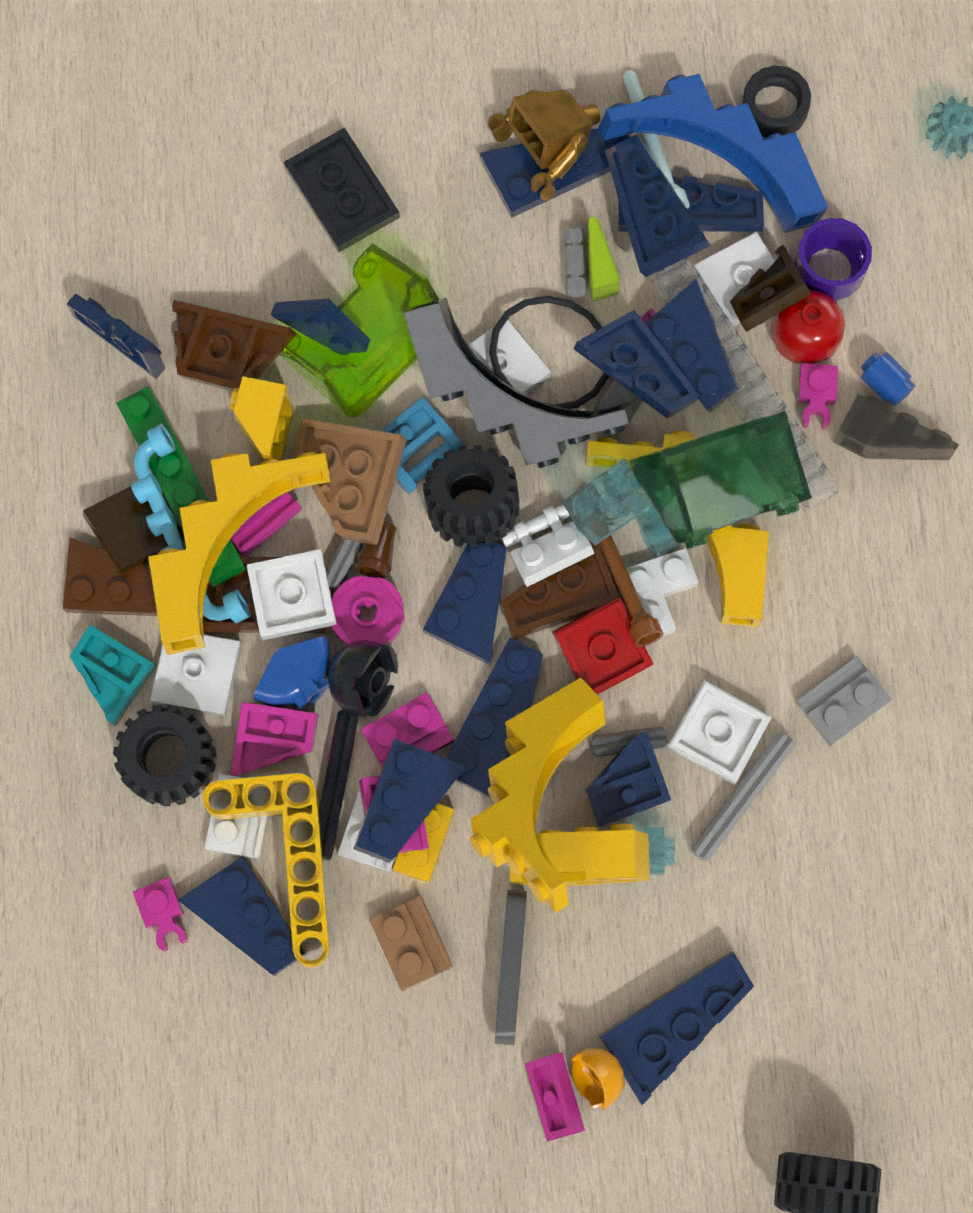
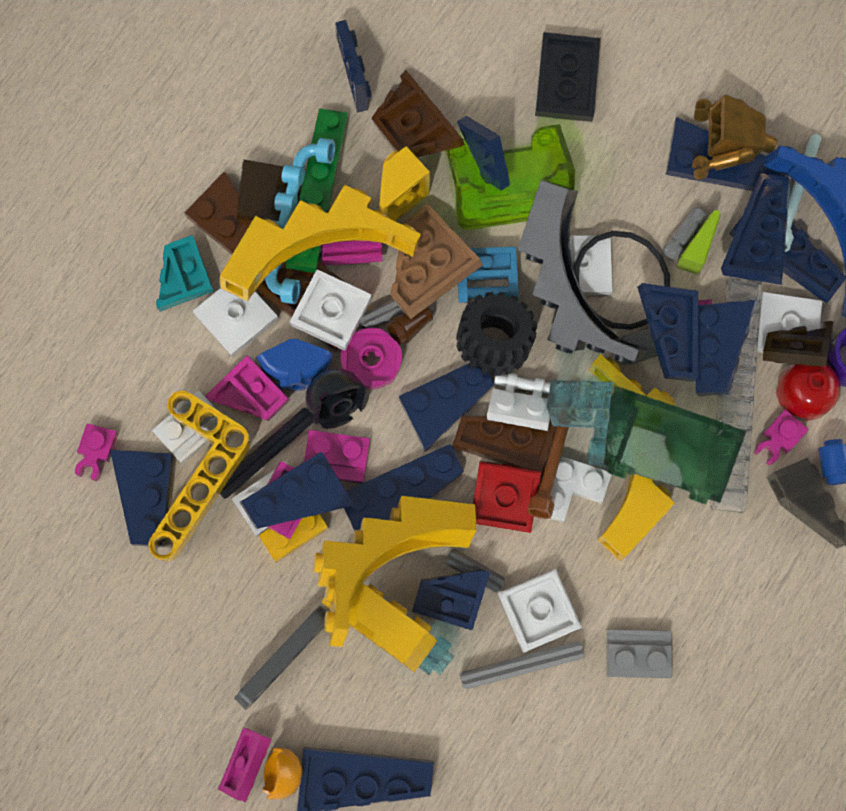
camera: 30 degrees right, 0 degrees up
black tyre [113,705,216,806] -> none
medium nougat plate [369,896,453,991] -> none

